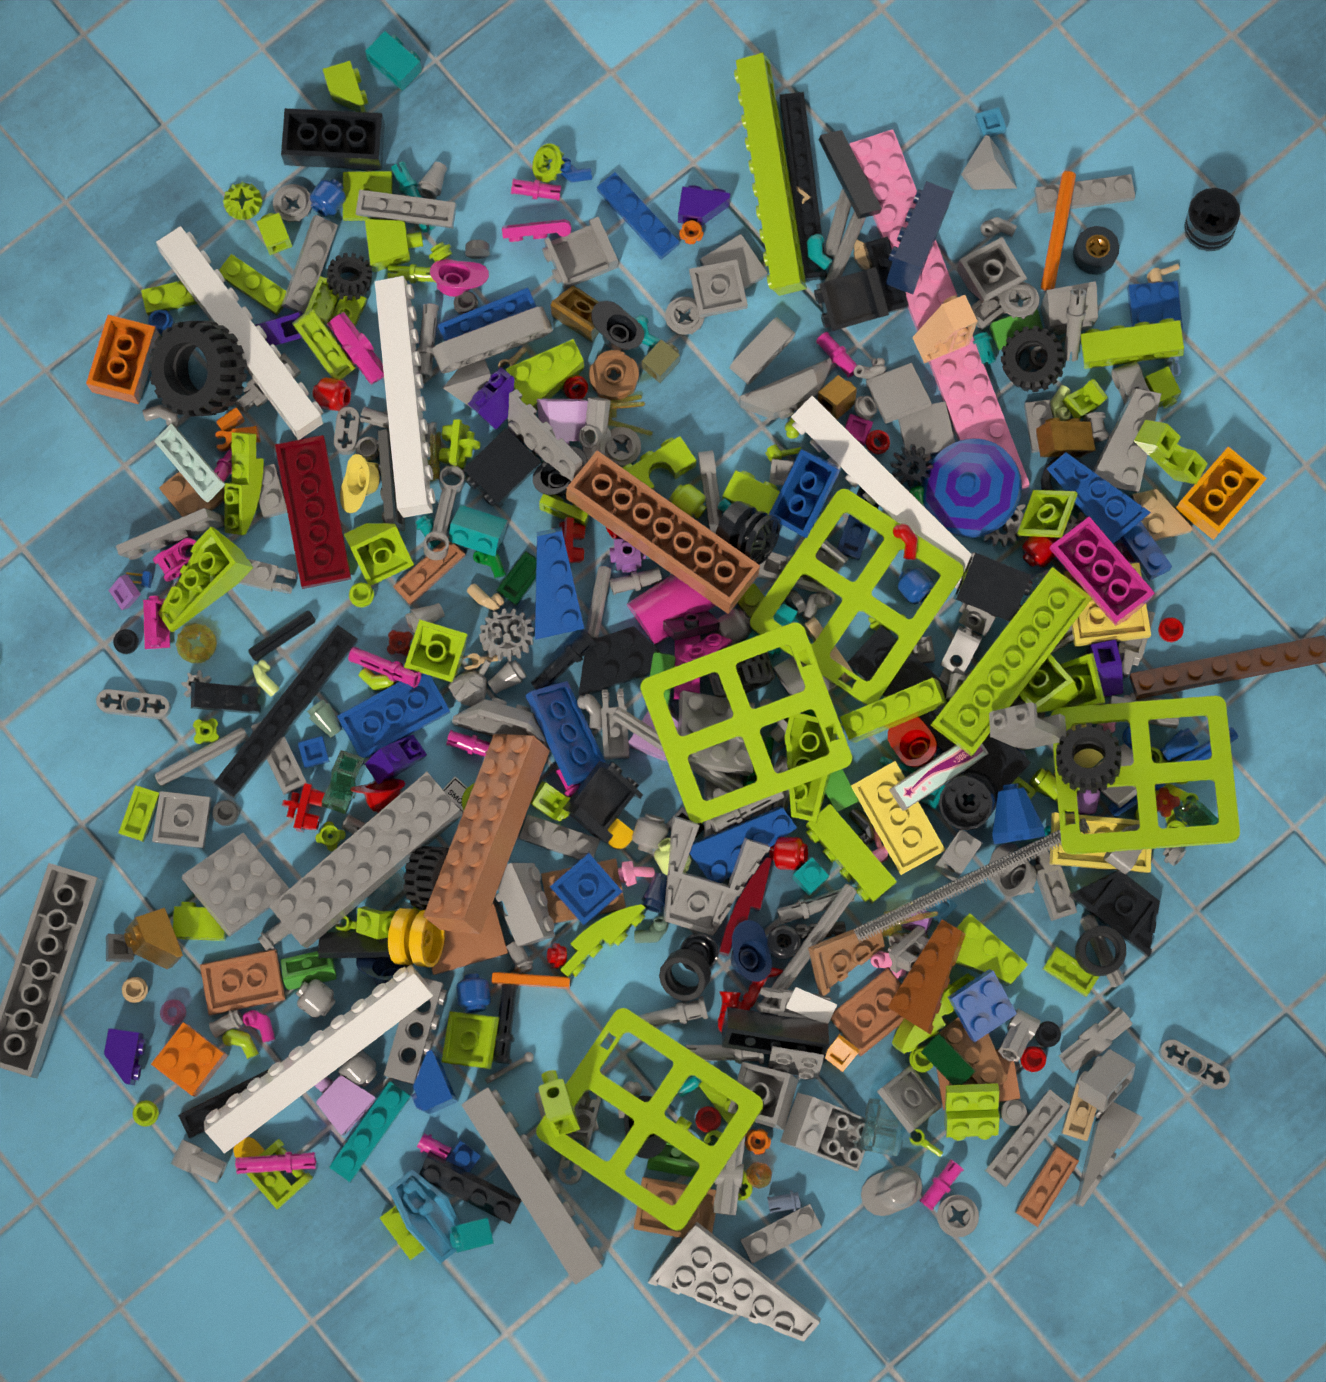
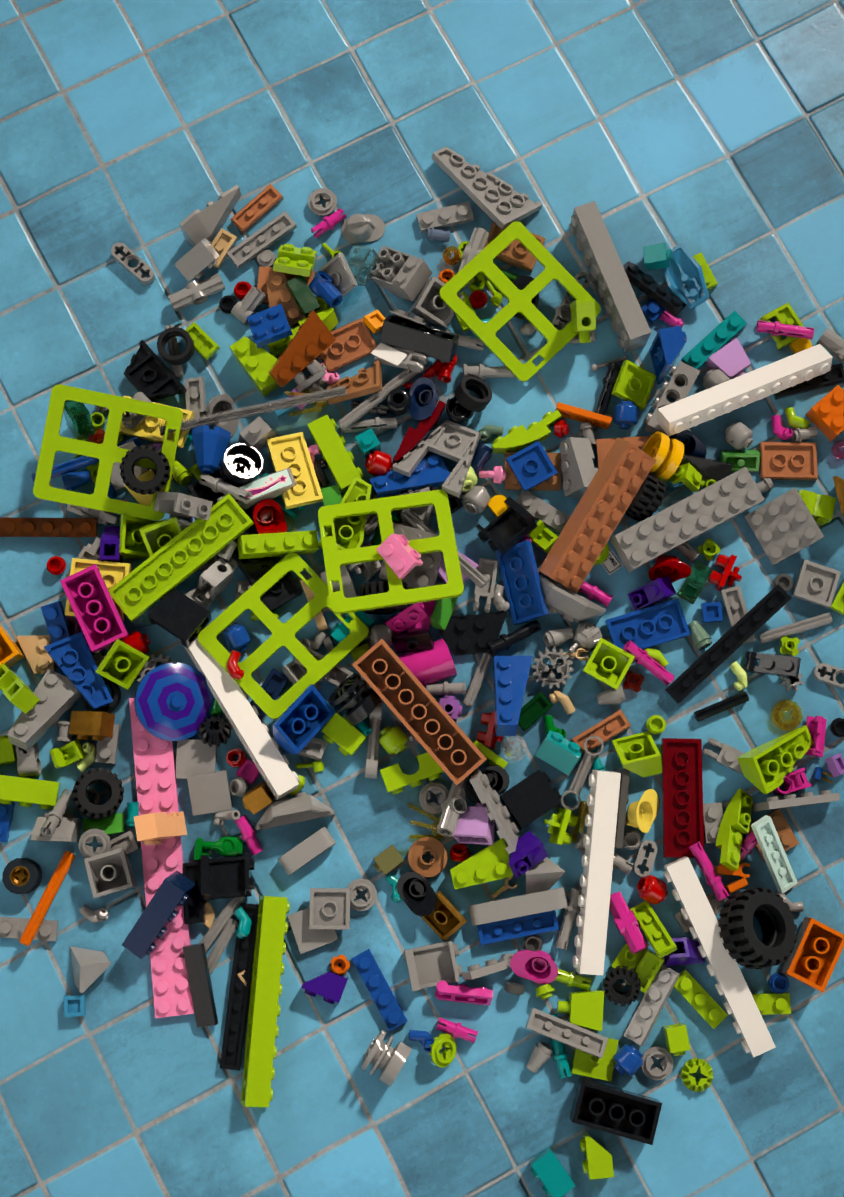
camera: 170 degrees left, 0 degrees up
none -> green piece [194,837,244,860]
none -> light grey pin [199,473,252,504]
none -> blue piece [309,271,343,308]
none -> light grey wheel [360,1030,412,1087]
none -> bright pink bracket [376,533,423,579]
none -> light grey hinge [461,953,514,980]
none -> clear piece [500,735,527,762]
none -> dark pink pin [689,841,729,901]

